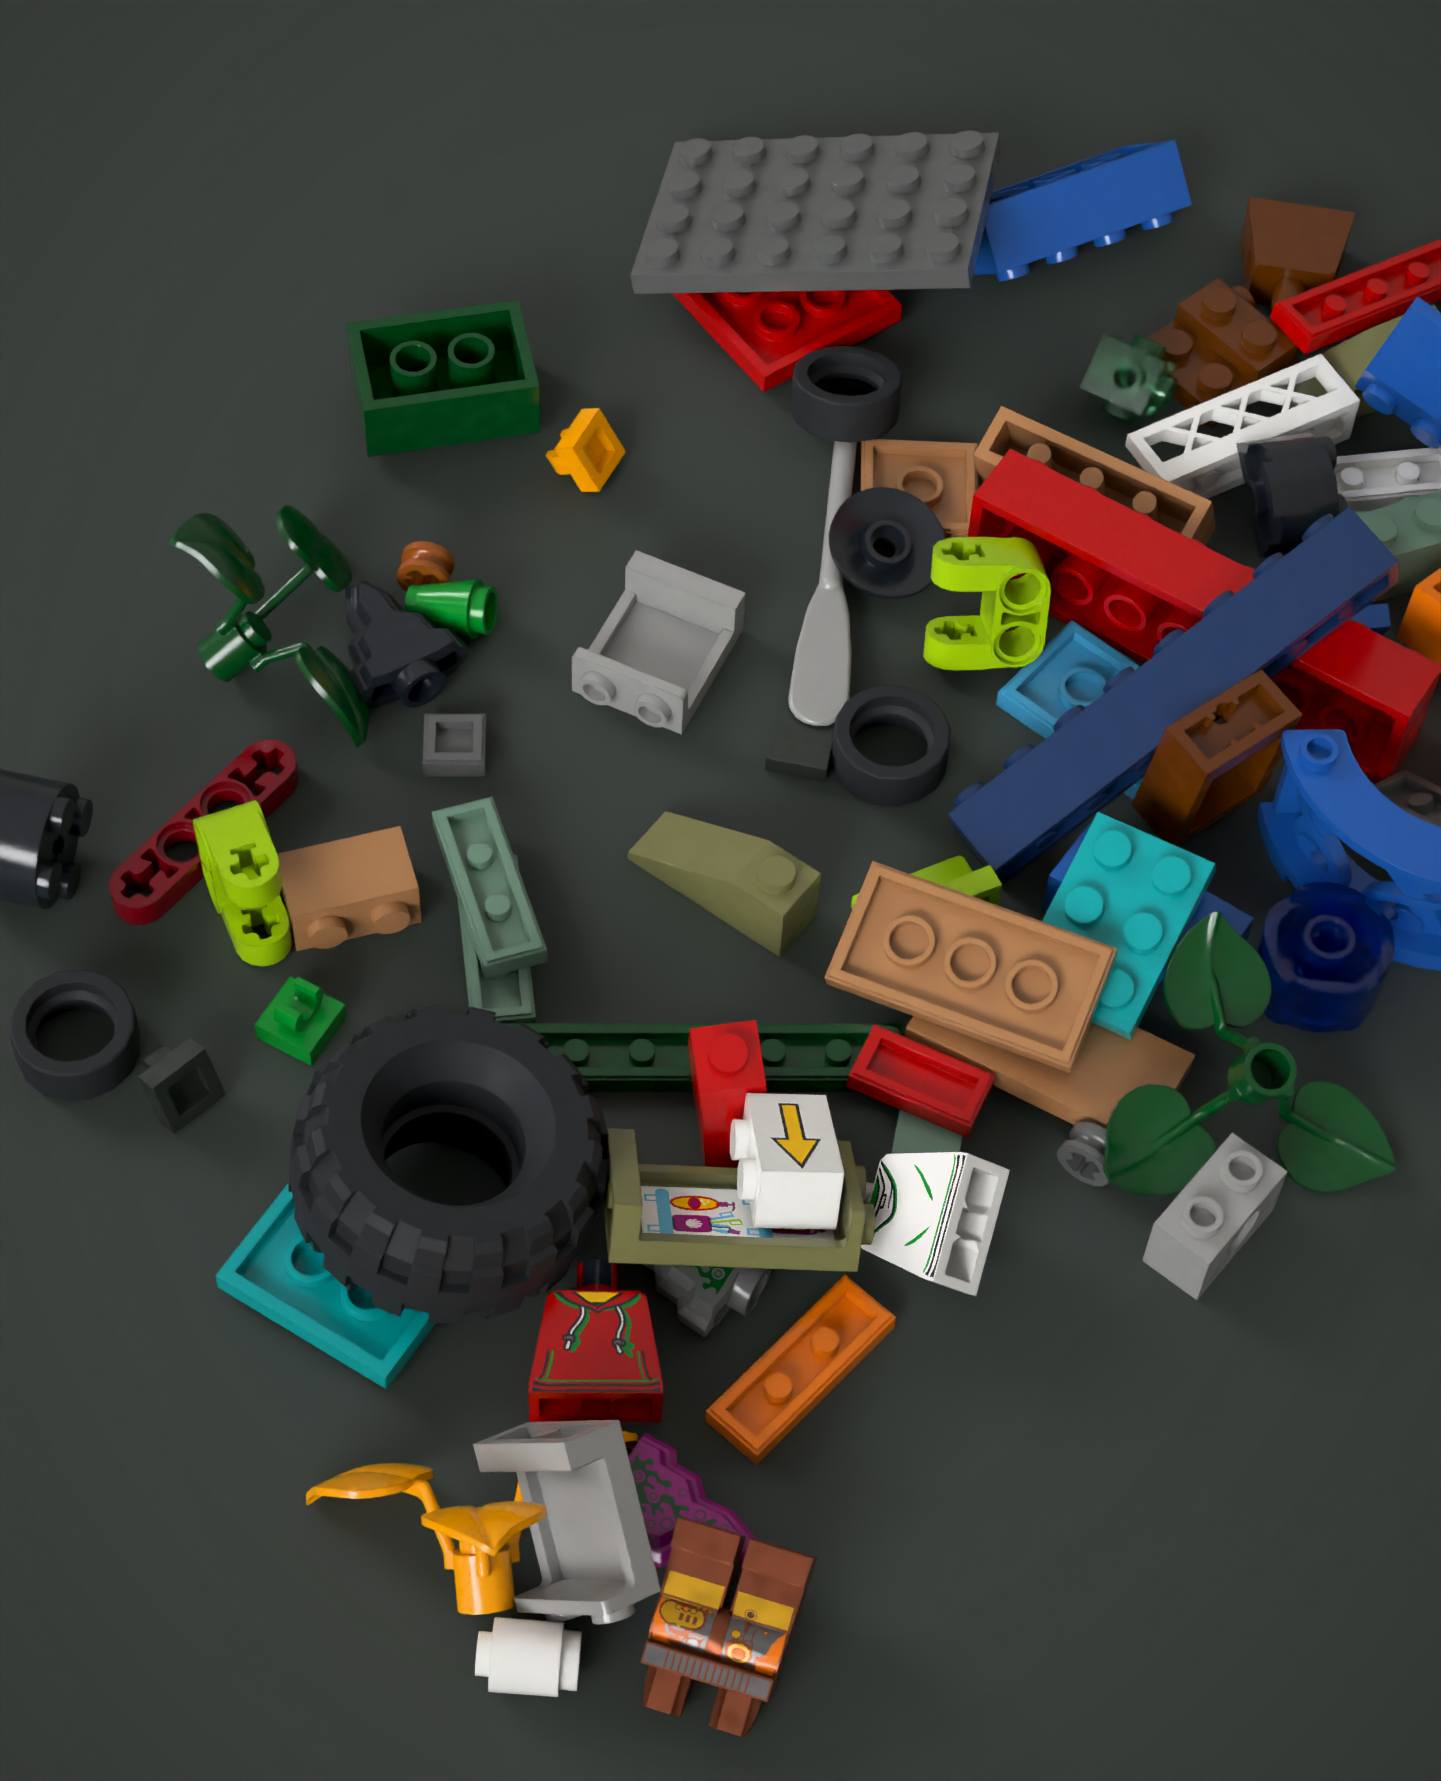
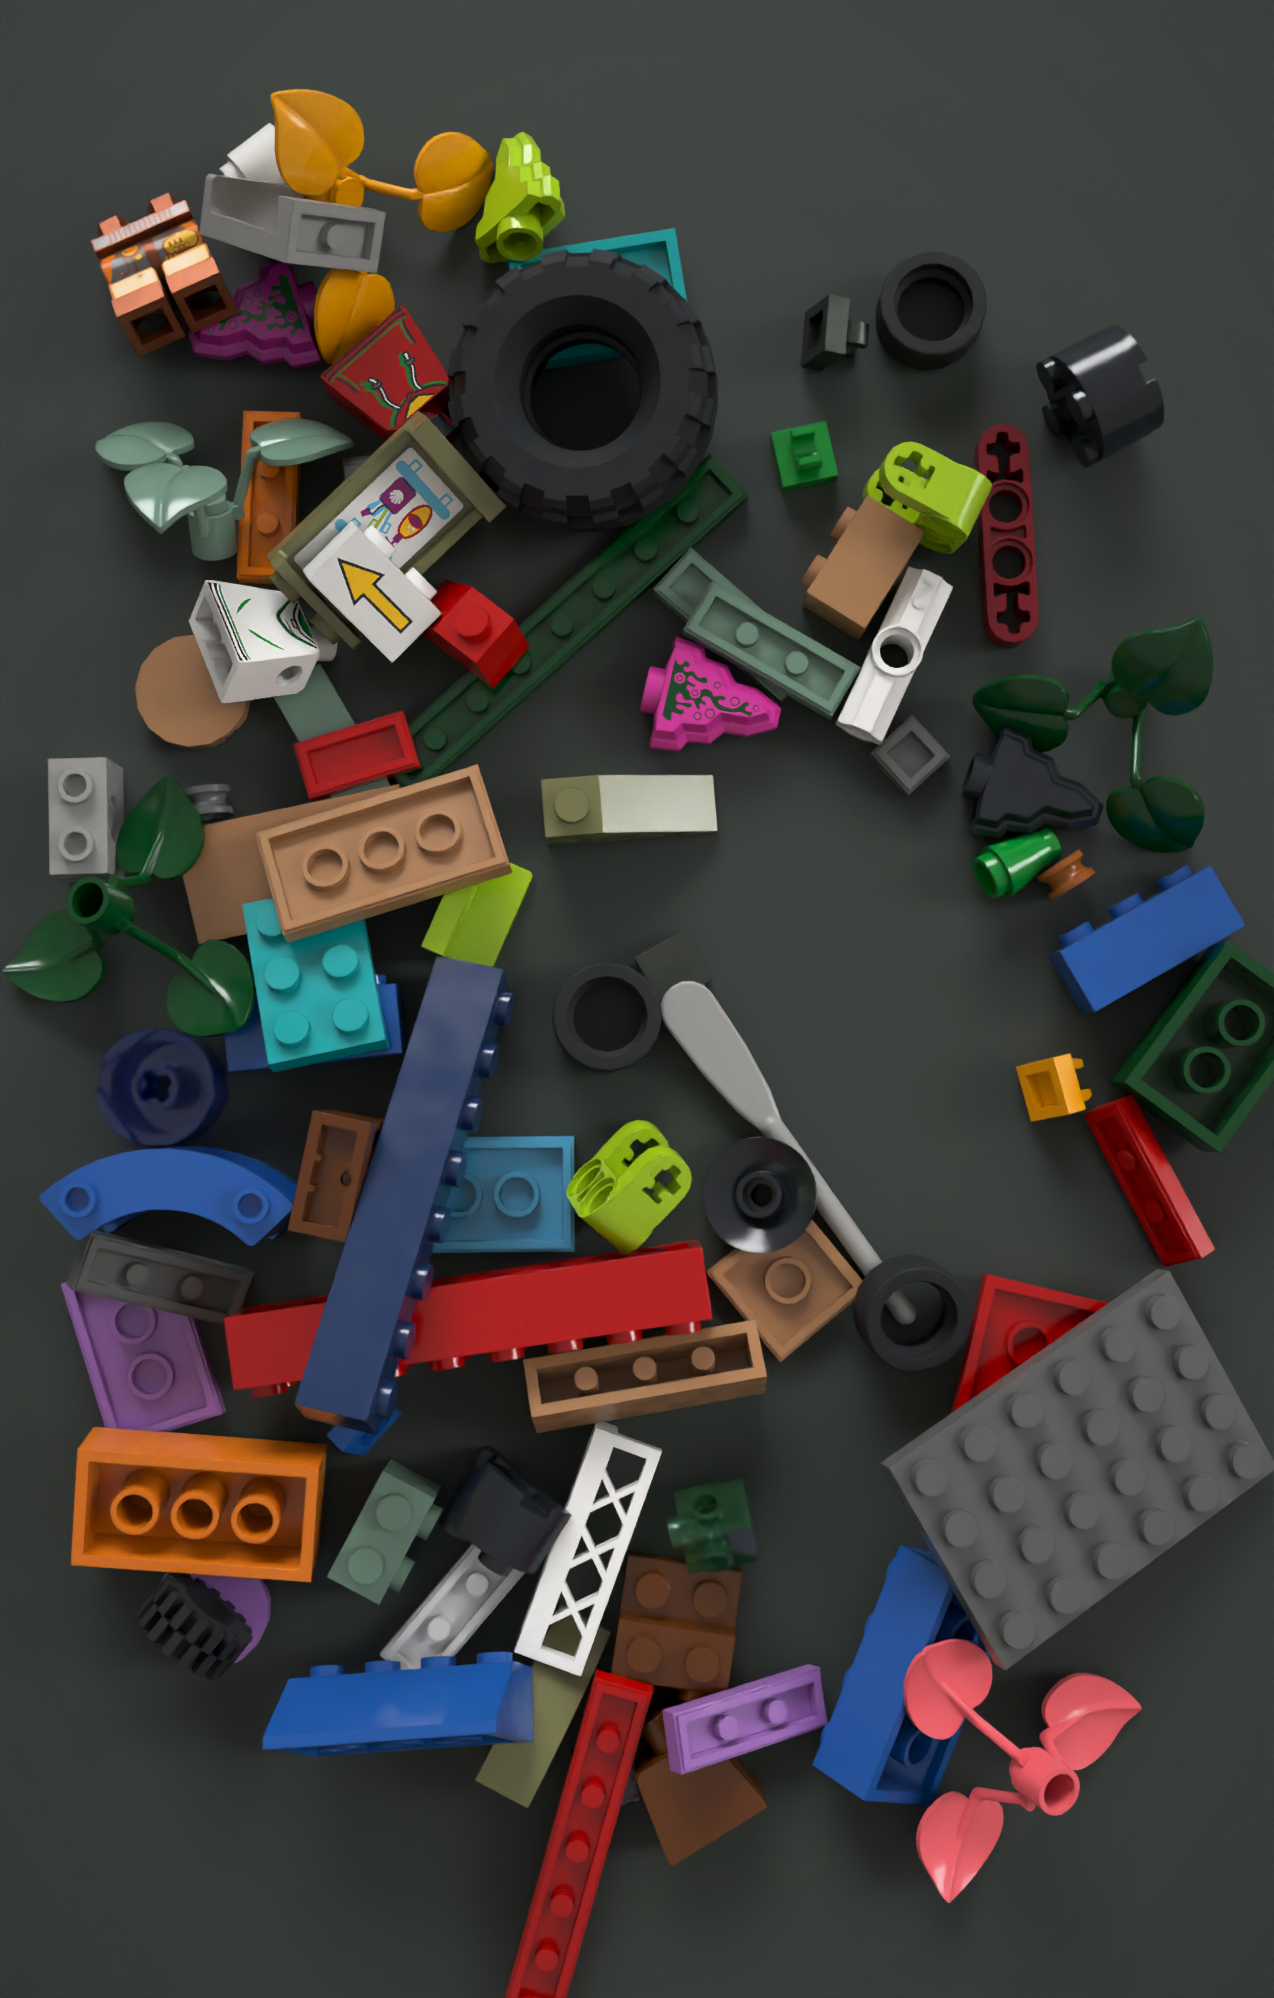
camera: 140 degrees right, 30 degrees up
light grey panel [572,550,746,735] -> none
none -> sand green plant [95,418,354,561]
none -> medium nougat tile [135,635,251,750]
none -> lime rock [475,132,565,263]
none -> dark pink rock [640,637,781,752]
none -> medium lavender tile [662,1664,828,1775]
none -> white piece [836,567,953,745]
none -> coral plant [903,1638,1142,1903]
none -> blue brick [1048,864,1246,1014]
none -> red tile [1084,1094,1215,1267]

